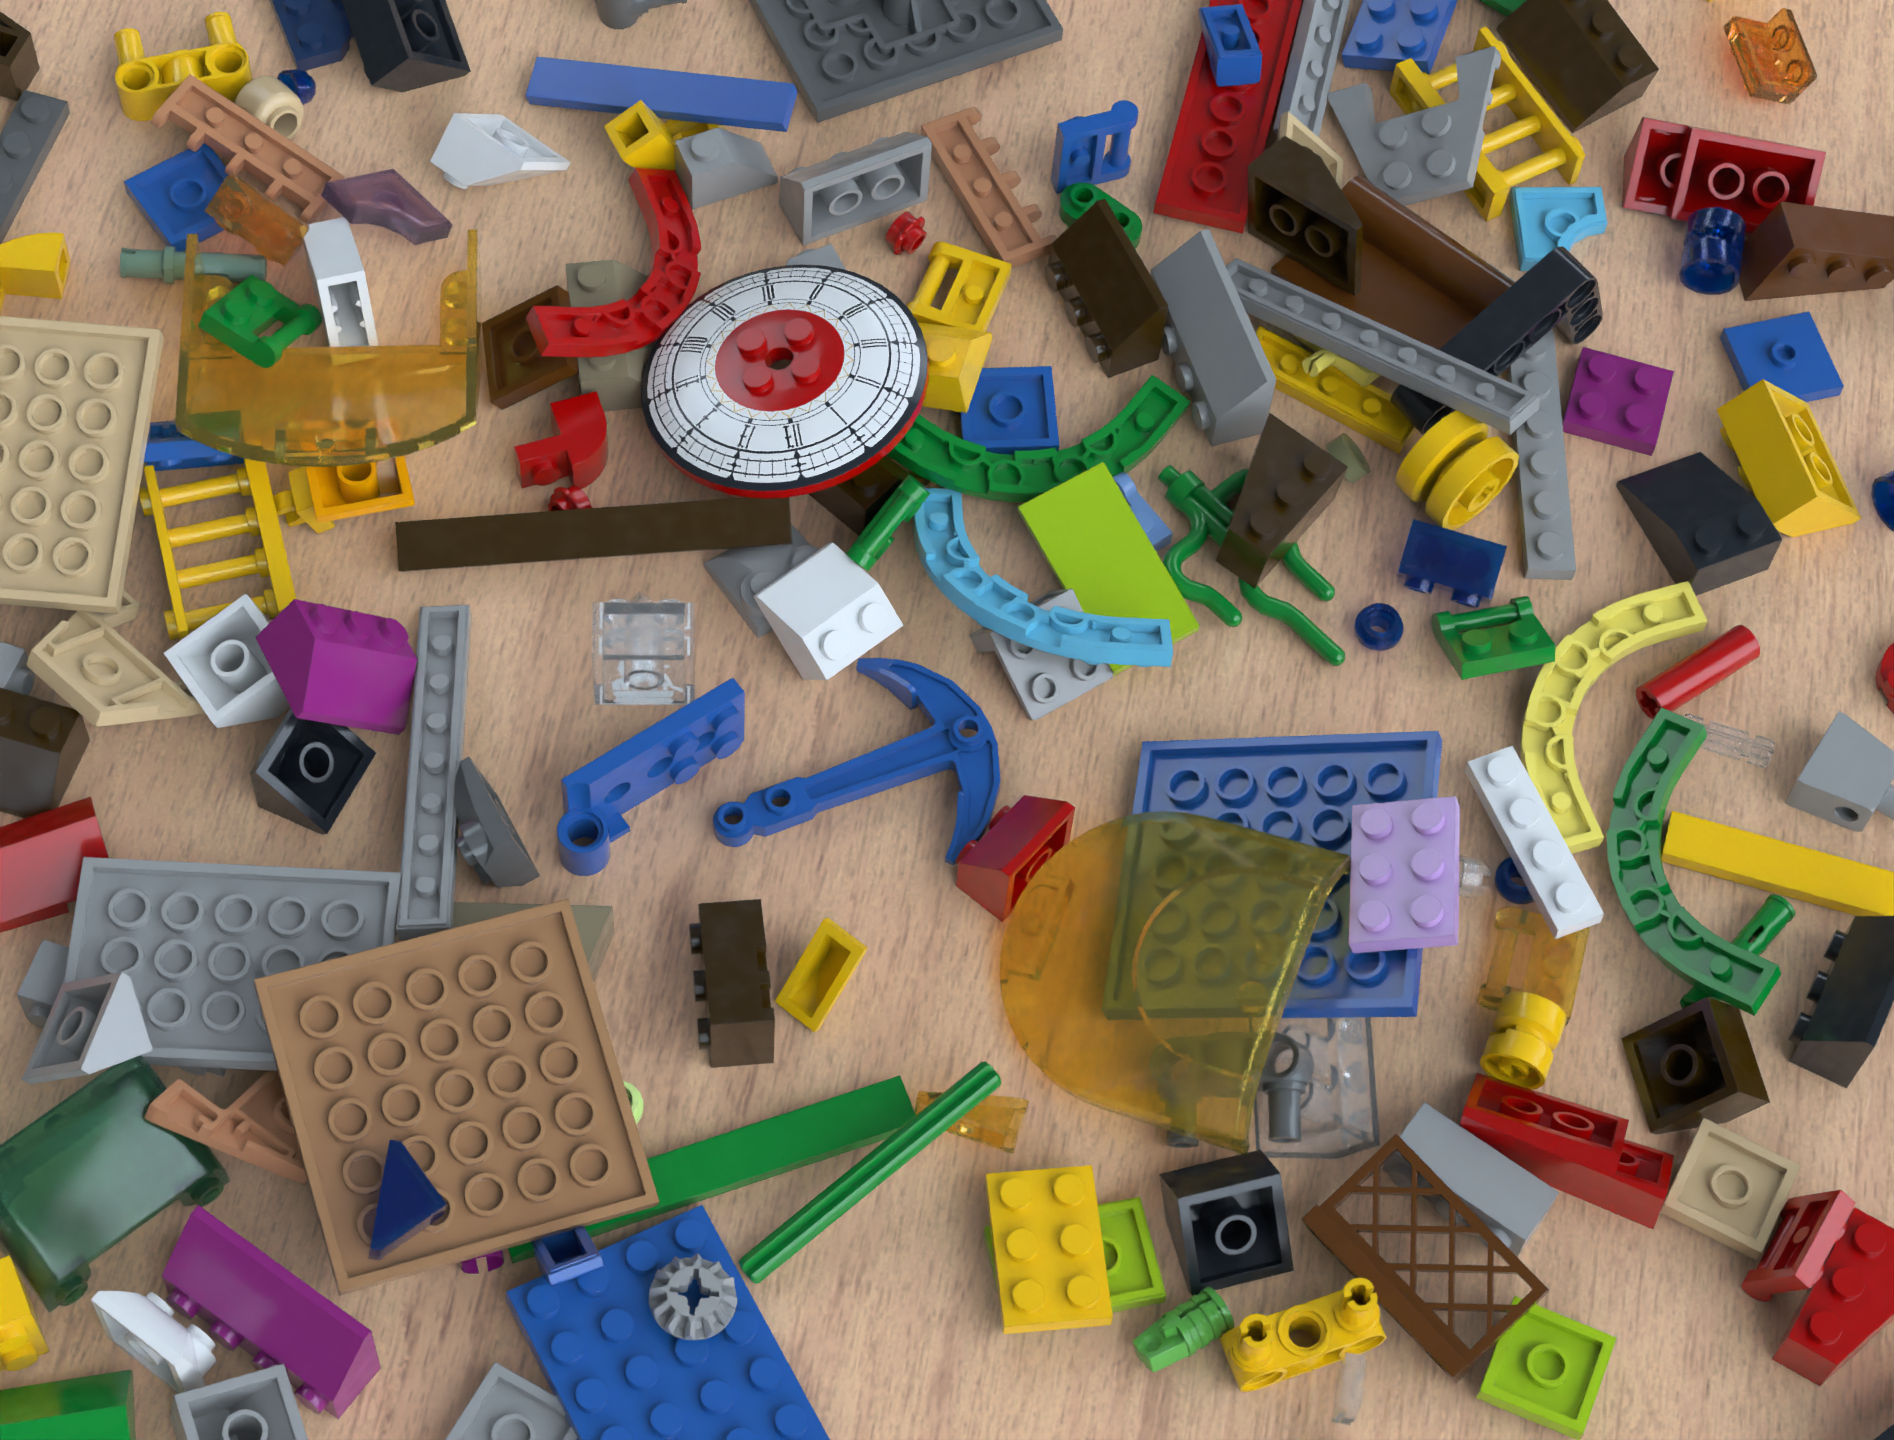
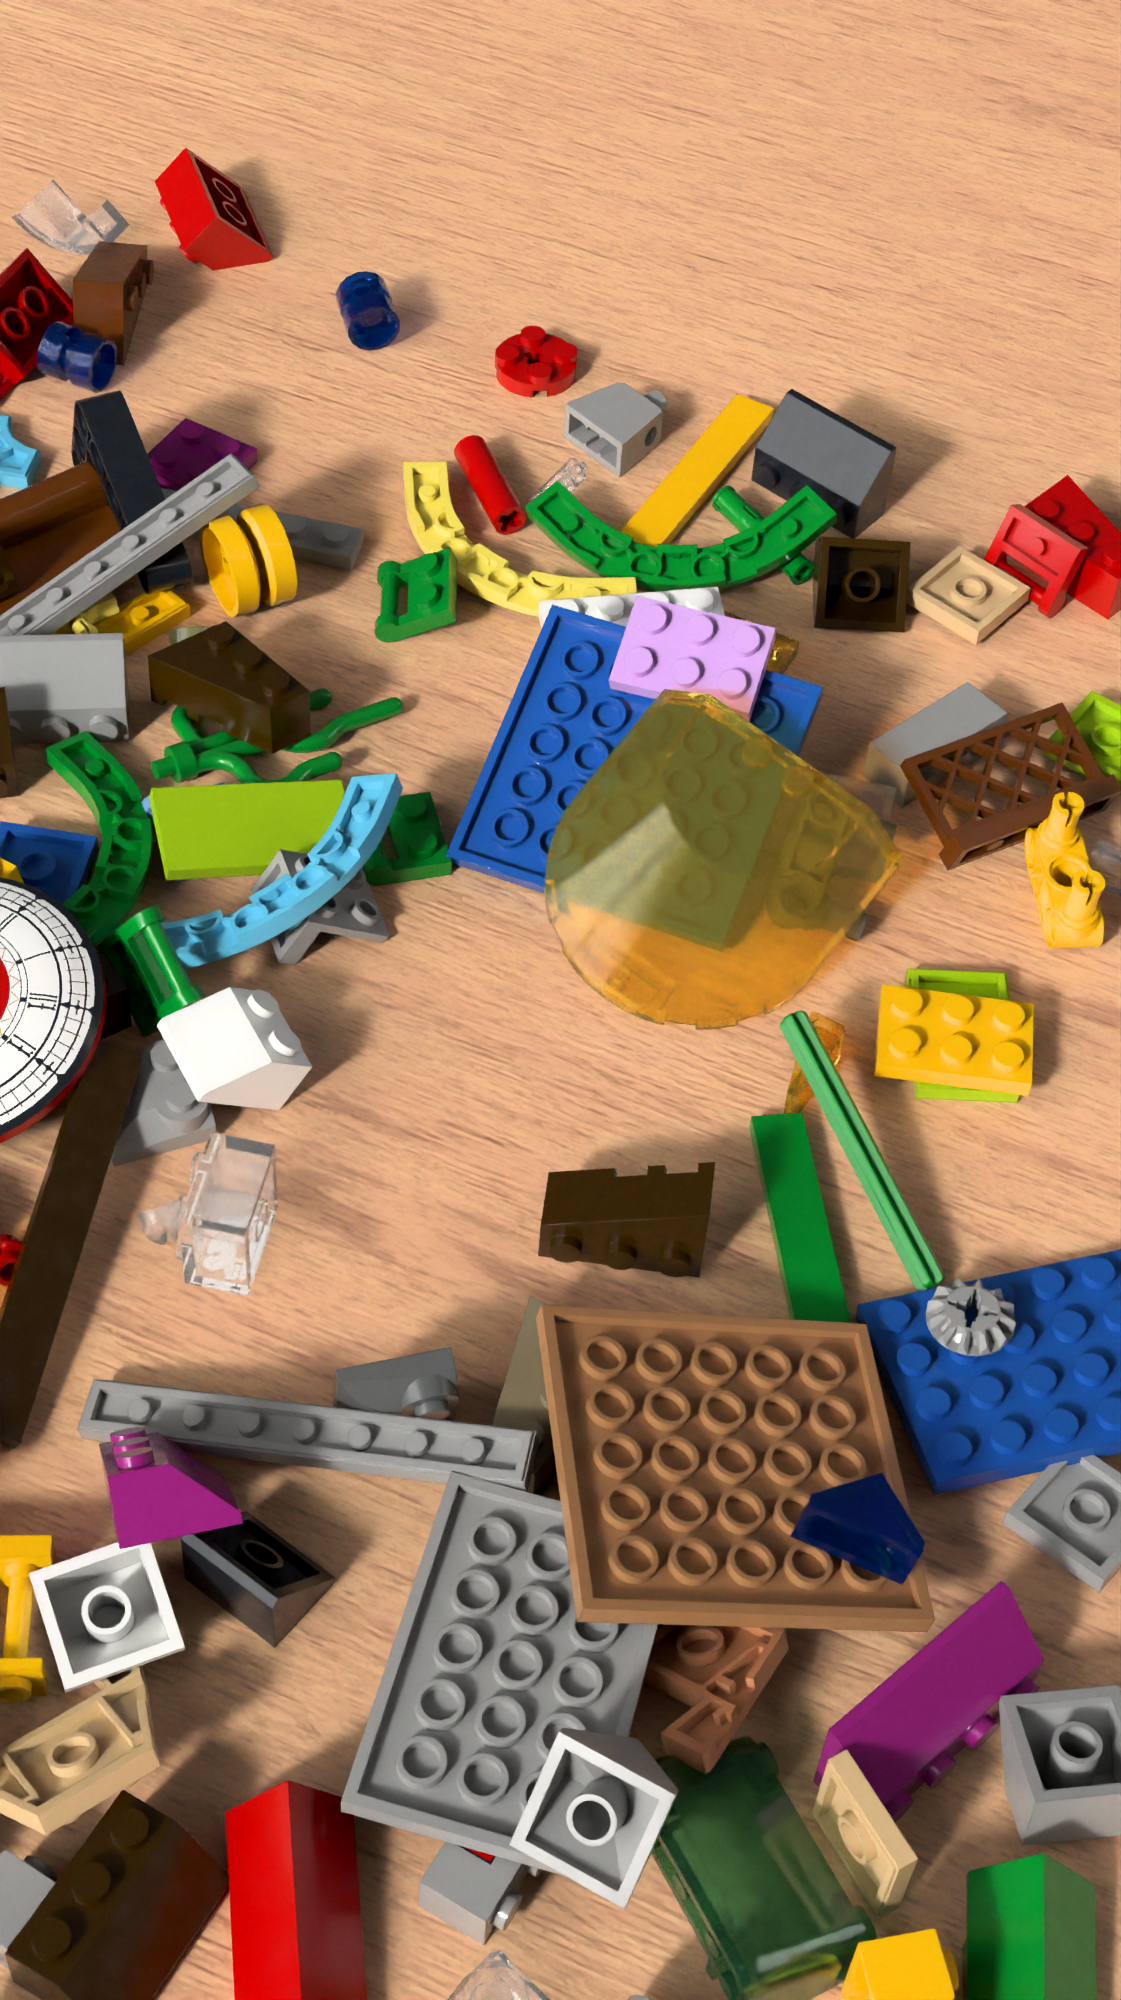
camera: 75 degrees left, 10 degrees down
white slope [91,1291,217,1394] -> none
blue slope [530,1226,604,1285] -> none
blue hinge [557,678,745,876] -> none
blue piece [713,658,1001,866] -> none
yellow slope [774,917,868,1032] -> none
red slope [956,795,1076,923] -> none
bright green hinge [1132,1287,1235,1372] -> none
black slope [1159,1149,1294,1296] -> none
clear blue plate [1354,603,1404,651] -> none
clear blue bracket [1396,519,1507,608] -> none
red slope [1459,1073,1674,1229] -> none
yellow wheel [1480,991,1567,1089] -> none
black slope [1616,452,1782,596] -> none
yellow slope [1716,379,1862,537] -> none
blue plate [1720,311,1844,402] -> none
none -> green plate [362,792,452,886]
none -> tan tile [812,1749,918,1918]

